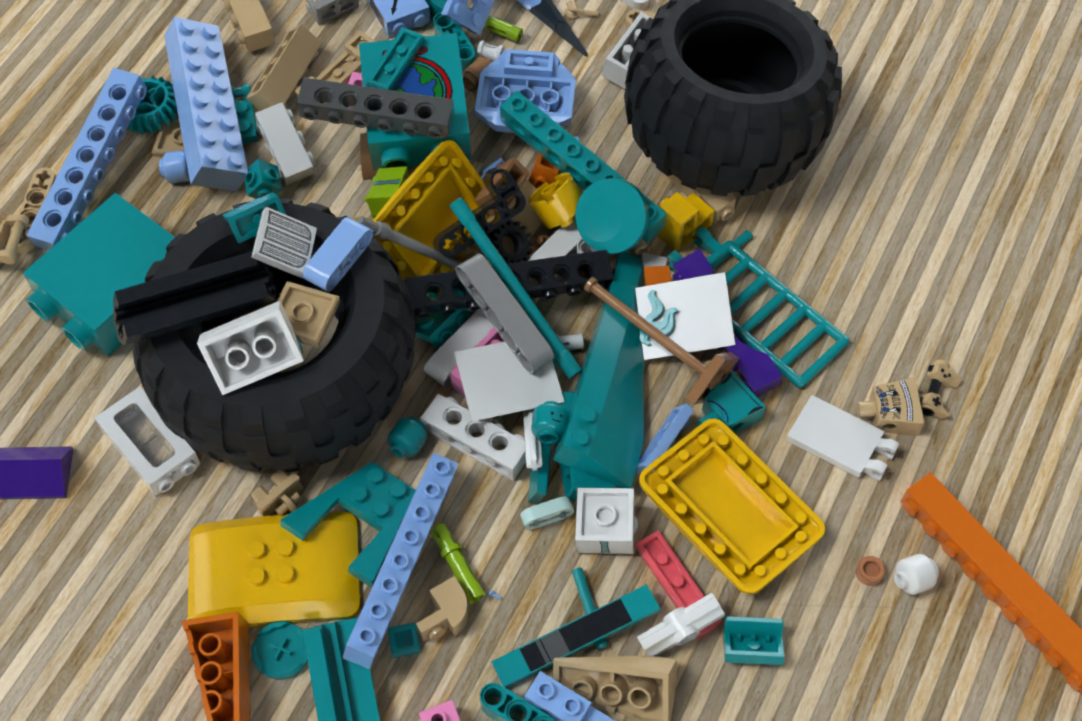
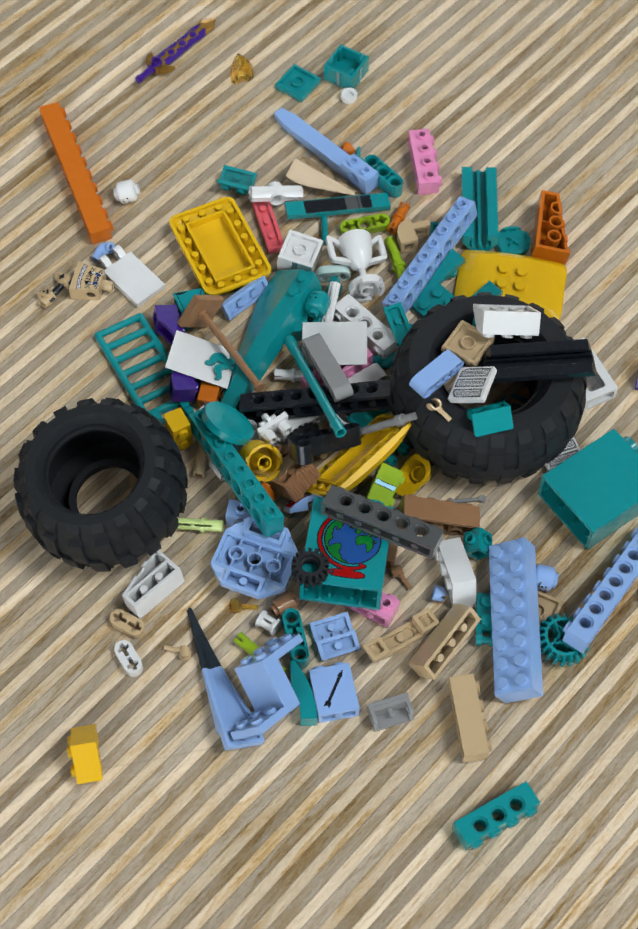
camera: 165 degrees left, 0 degrees up
teal tile [366,27,425,90] -> none
nougat tile [856,556,886,586] -> none
none -> light blue arm [91,242,115,263]
none -> yellowish green pin [177,517,224,533]
none -> white hips [257,412,292,445]
none -> black tyre [291,548,329,588]
none -> white piece [325,229,387,303]
none -> lime beam [340,213,390,235]
none -> teal arm [373,352,395,369]
none -> teal hinge [383,302,411,346]
none -> orange pin [386,202,410,235]
none -> medium nougat hand [390,565,412,590]
none -> medium nougat wedge [396,494,480,536]
none -> tan hand [426,398,452,422]
none -> light blue hinge [431,584,447,602]

